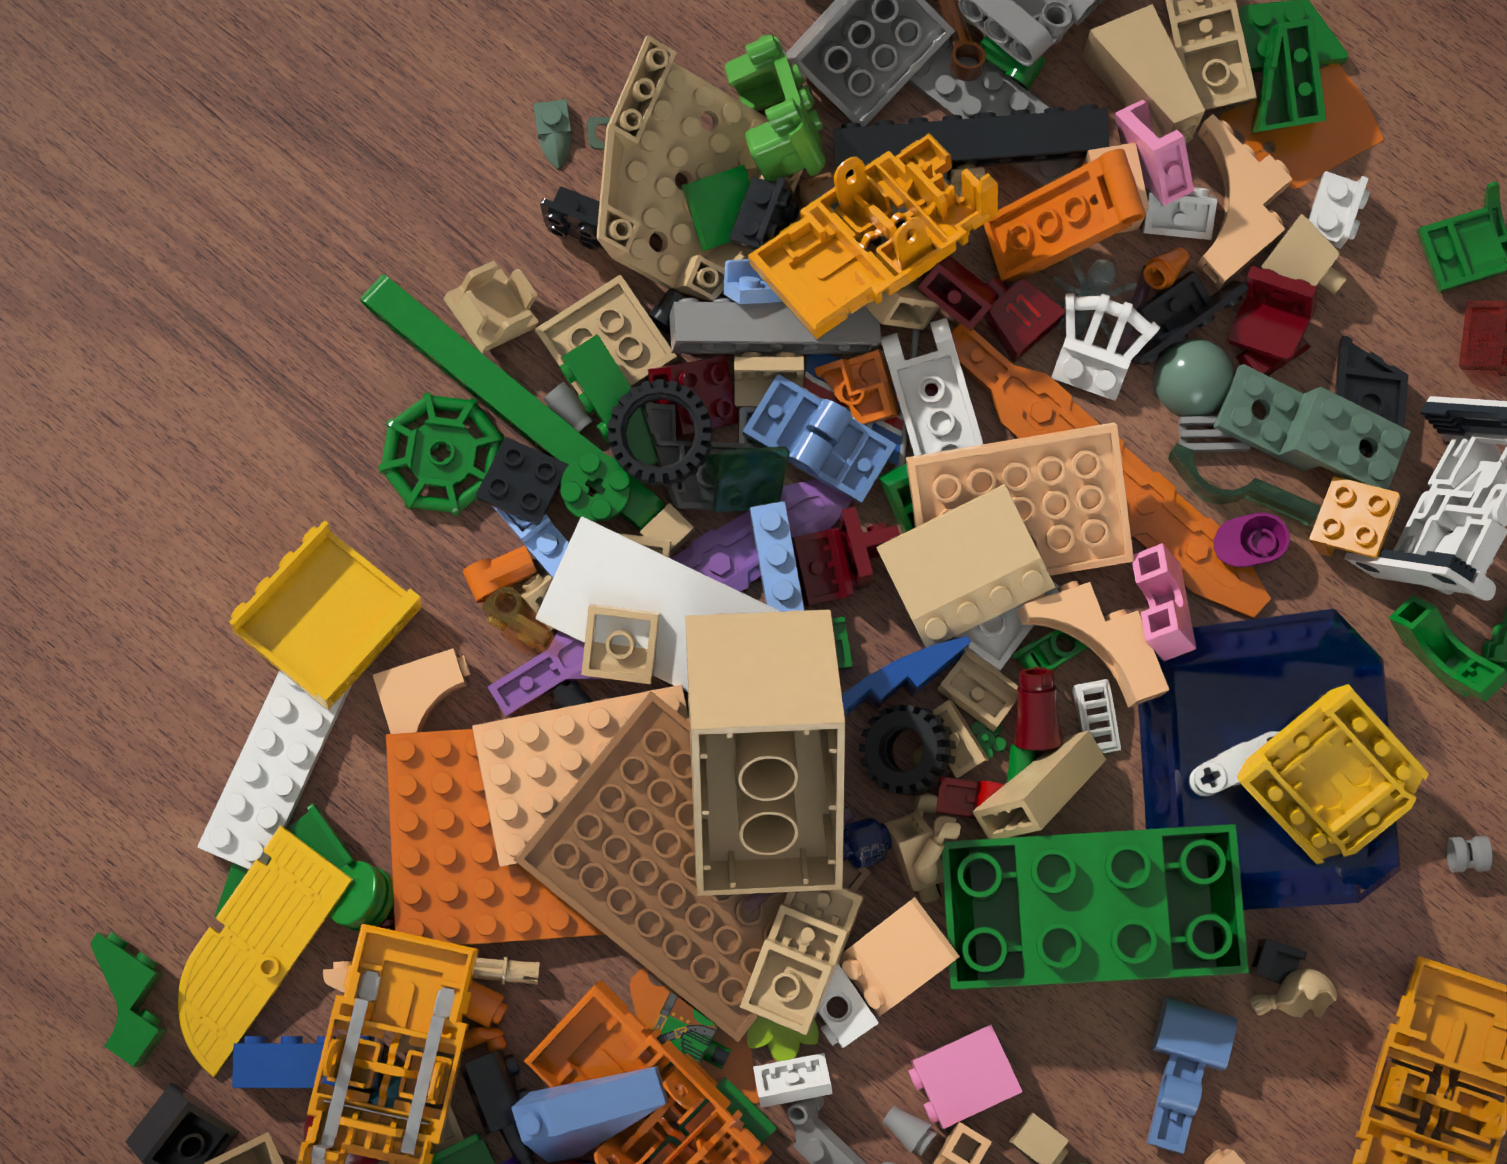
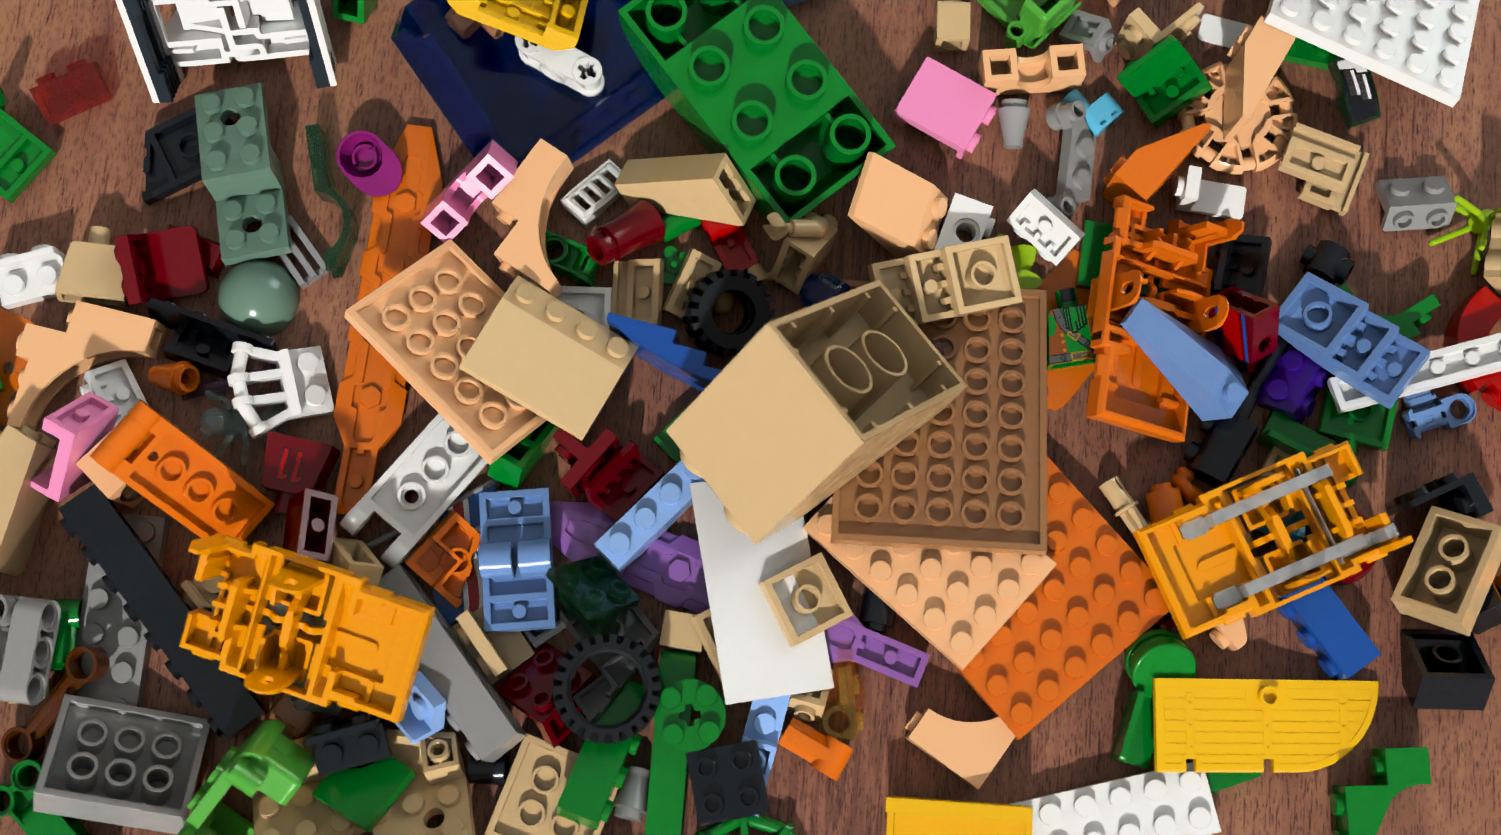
camera: 125 degrees left, 0 degrees up
light orange bracket [1309,476,1401,558] -> none

